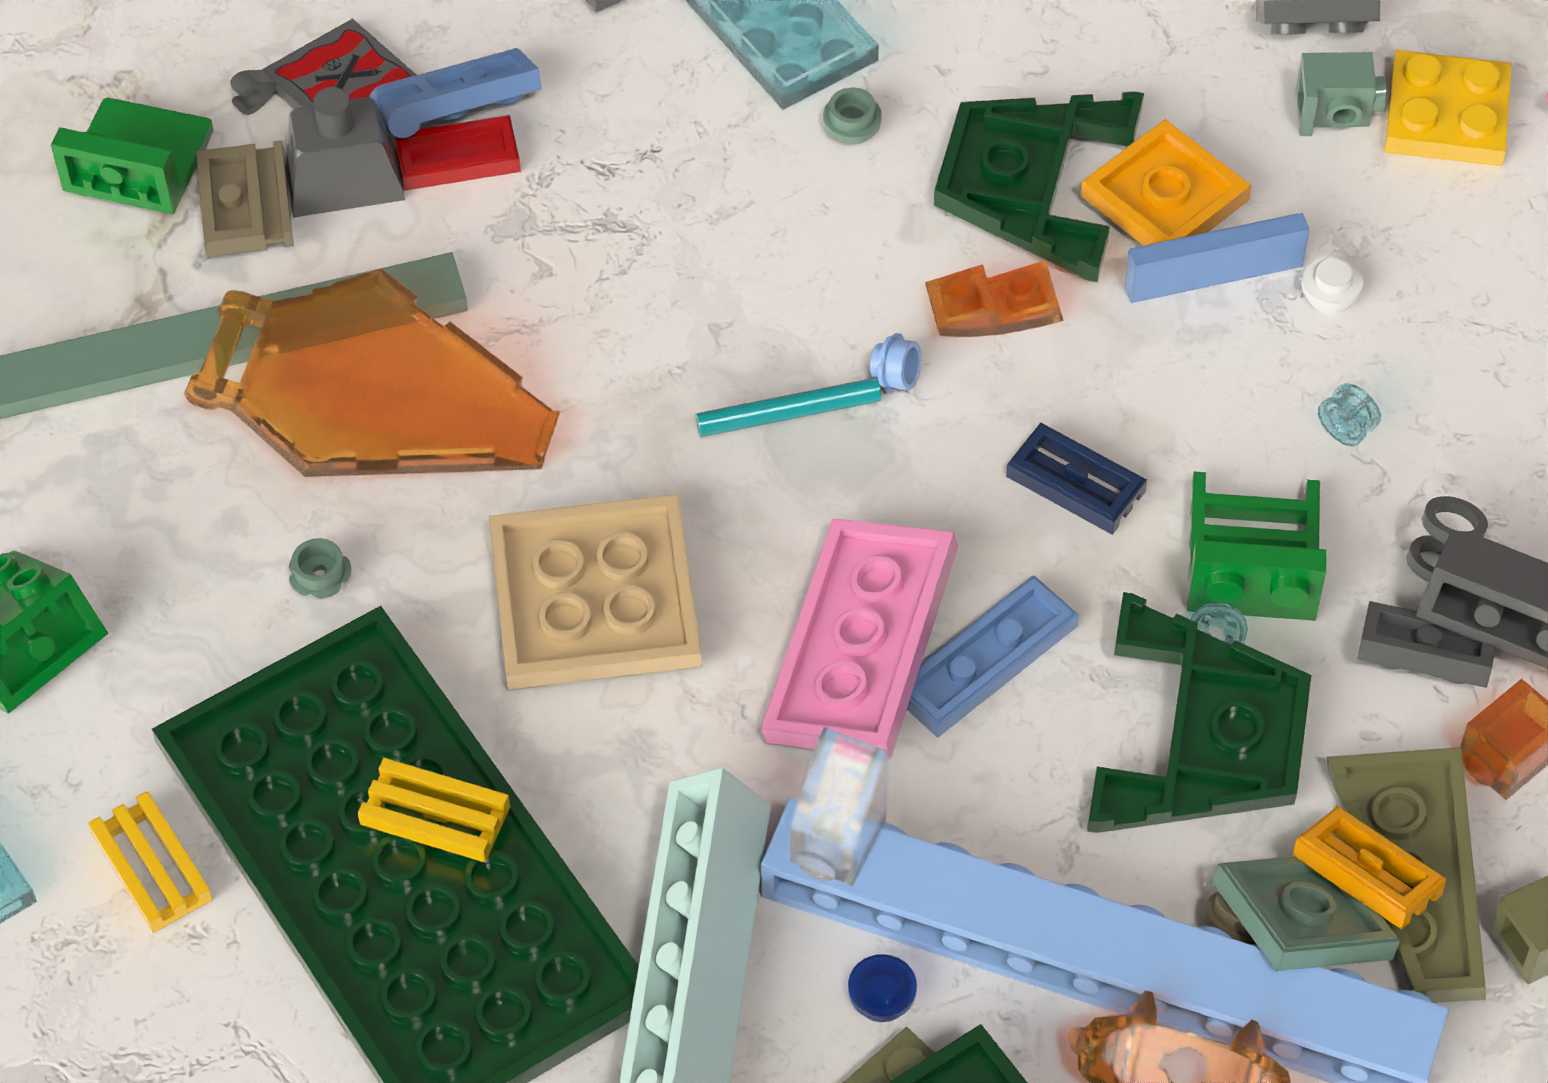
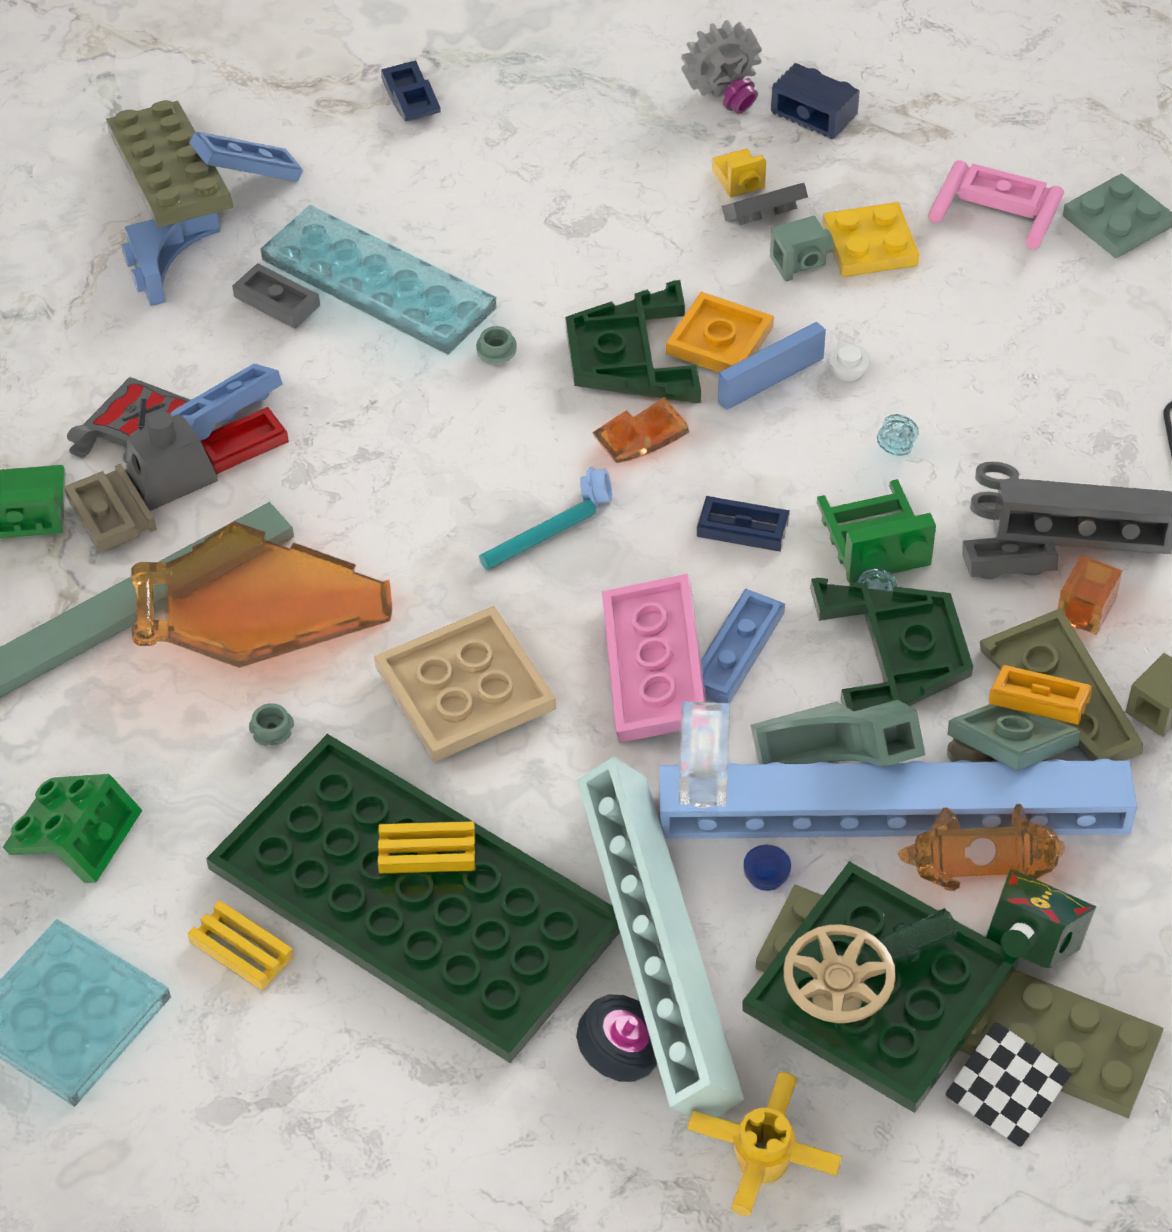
camera: 20 degrees left, 5 degrees down
none -> sand green arch [750,700,926,767]

